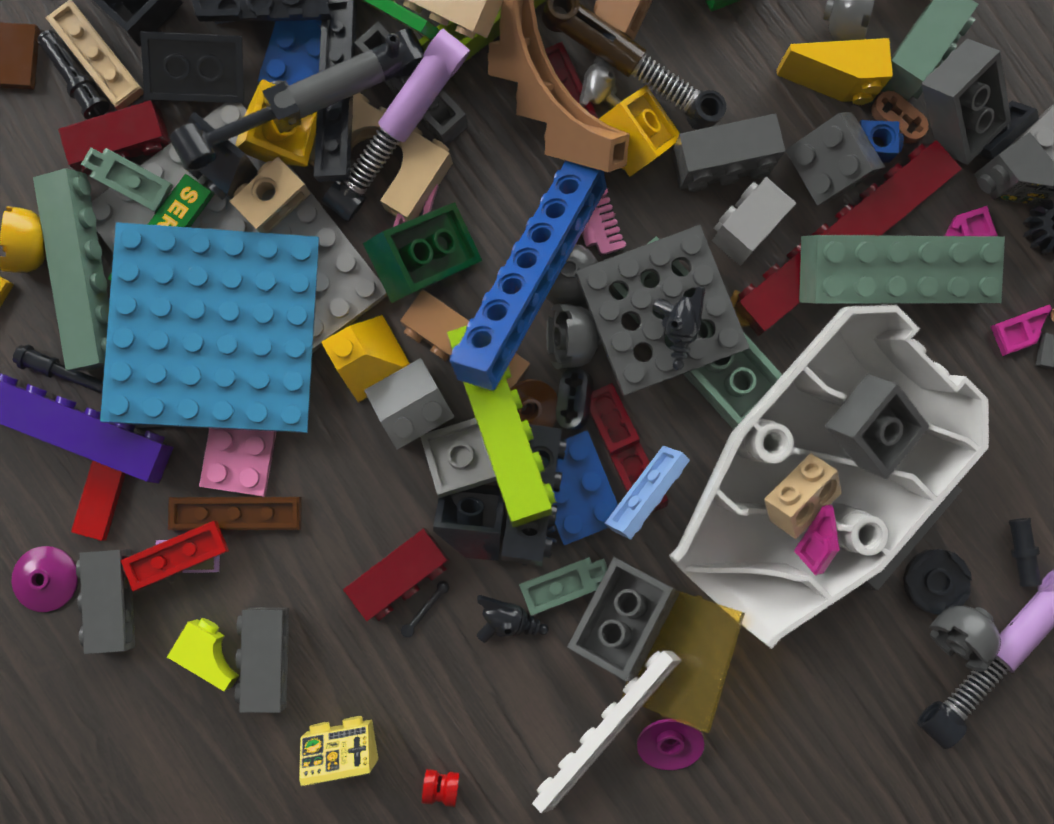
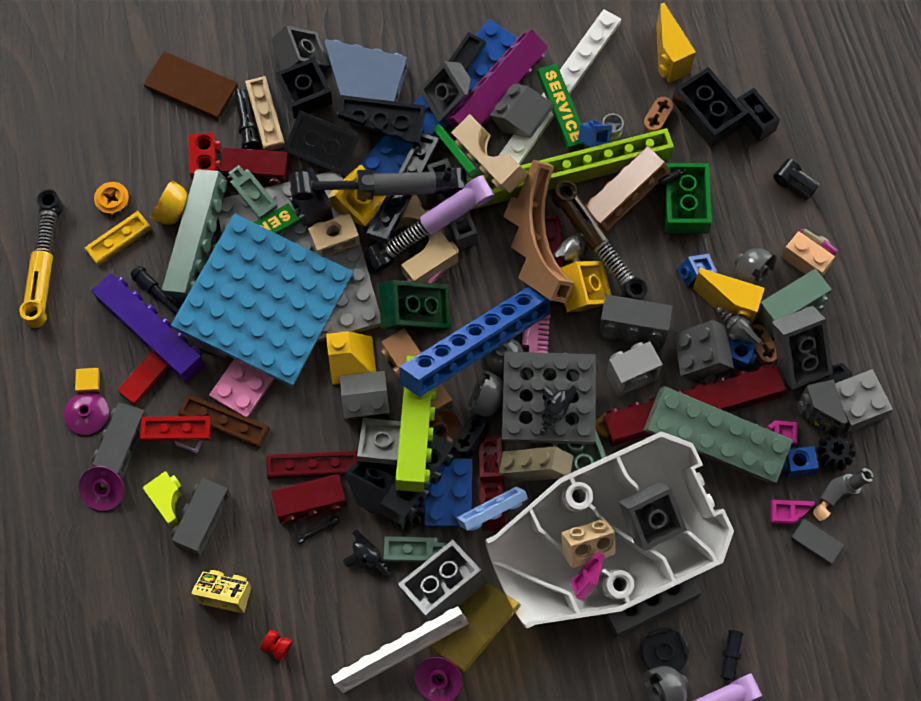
camera: 25 degrees right, 15 degrees down
none -> yellow tile [75,368,100,393]
none -> magenta dish [78,466,124,511]
none -> red brick [188,133,221,181]
none -> dark red tile [267,451,358,479]
none -> dark tan brick [499,446,573,482]
none -> blue bracket [678,254,717,286]
none -> dark grey piece [716,307,763,345]
none -> blue brick [782,446,818,478]

